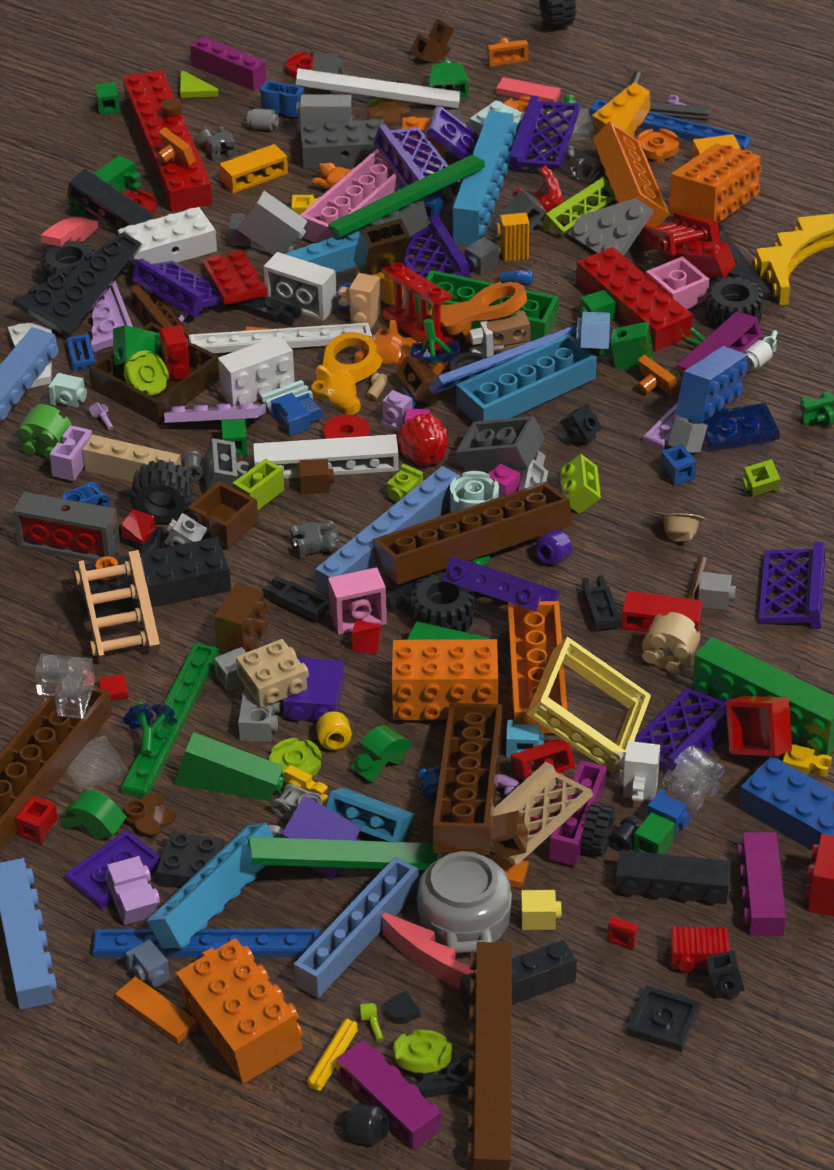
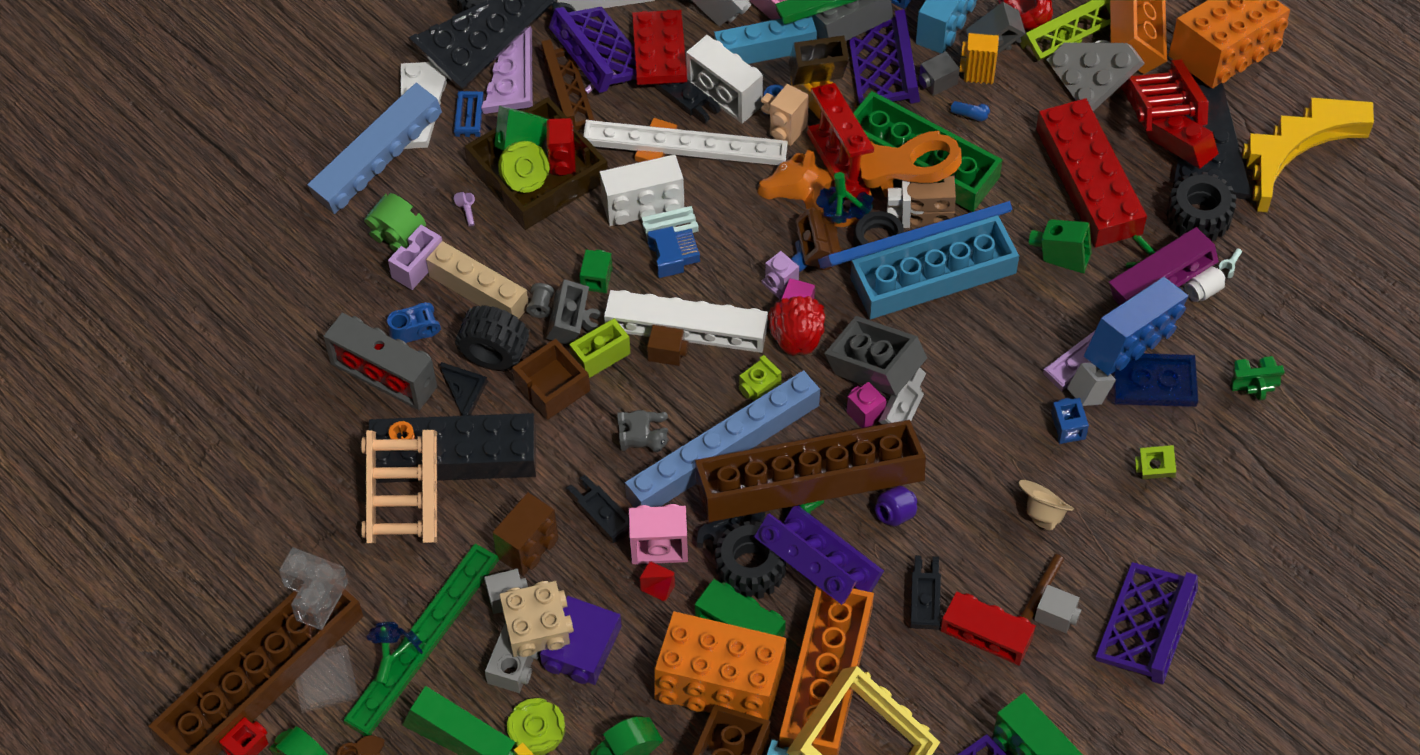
camera: 15 degrees right, 15 degrees up
light aqua brick [48,373,87,407] -> none
red tile [98,674,129,701] -> none
red slope [121,509,156,544] -> none
lavender wing [164,402,267,423] -> none
light grey brick [164,513,208,546] -> none
light orange animal [311,332,383,415] -> none
yellow head [316,711,352,751] -> none
red tile [323,414,370,439] -> none
tan arm [367,373,388,400] -> none
light aqua brick [450,471,499,513] -> none
black brick [560,404,603,445] -> none
lime brick [560,454,601,514] -> none
light blue brick [576,312,610,349] -> none
green brick [579,290,615,321] -> none
orange tile [638,354,679,397] -> none
tan brick [642,612,701,674] -> none
bright pink brick [646,256,709,309] -> none

